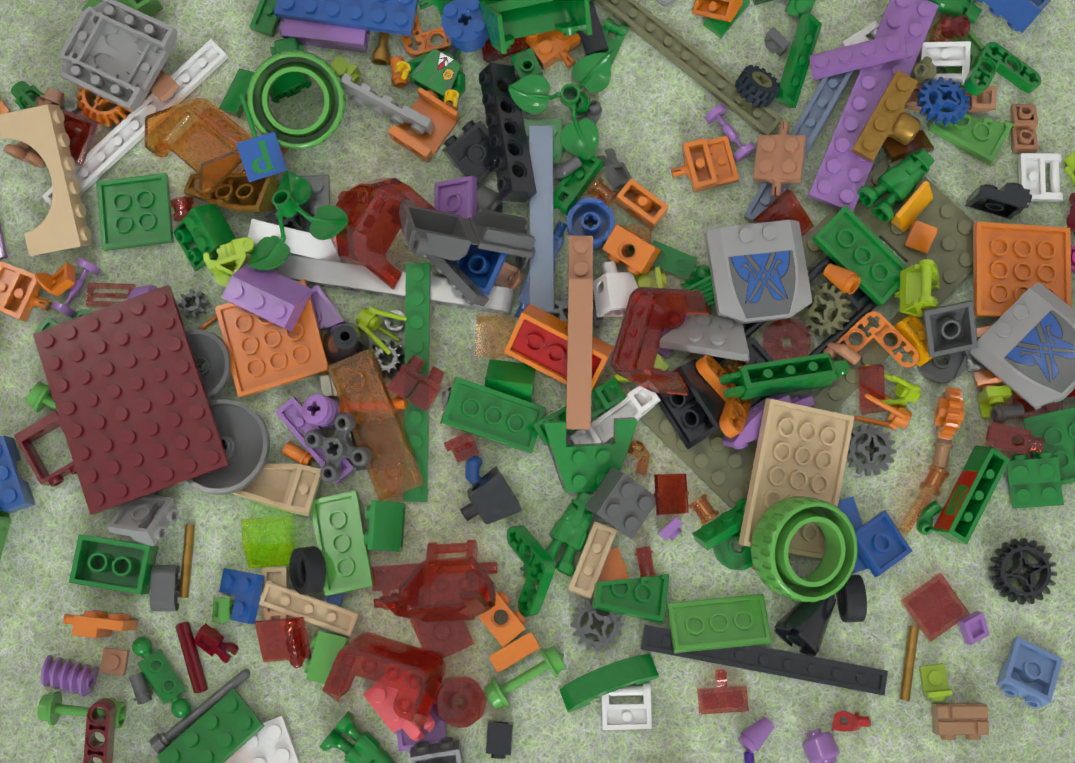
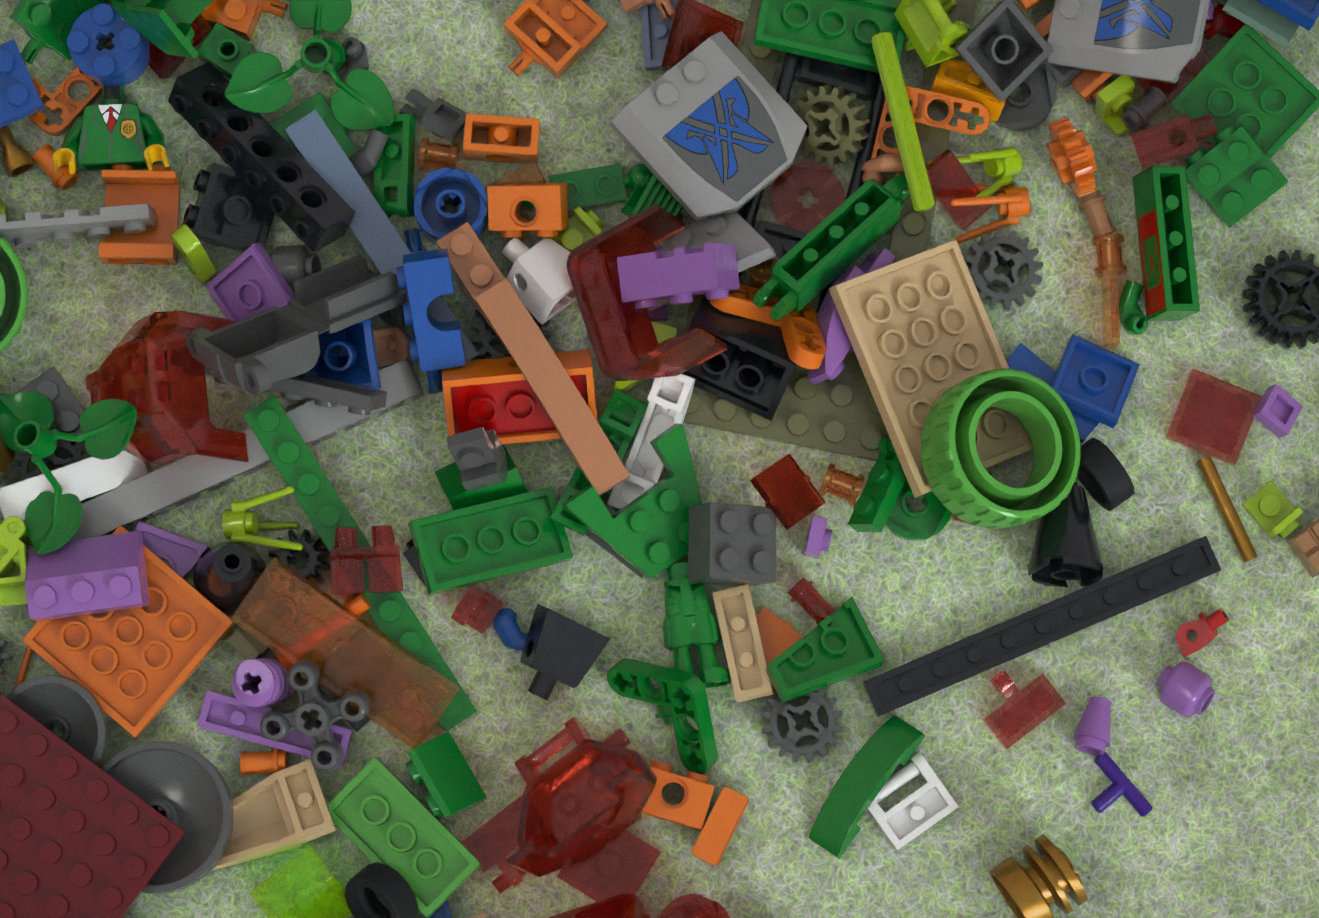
camera: 45 degrees left, 0 degrees up
bush [385,310,405,333] -> none
clear orange piece [475,314,515,360] -> none
bright green piece [484,646,566,709] -> none
clear orange arm [628,440,650,475] -> none
bright green tile [666,594,772,653] -> none
orange cone [823,263,861,294] -> none
none -> lime beam [170,224,217,285]
none -> blue arch [397,248,466,372]
none -> dark grey brick [447,427,508,491]
none -> medium lavender wedge [617,242,740,309]
none -> lime axle [871,32,935,211]

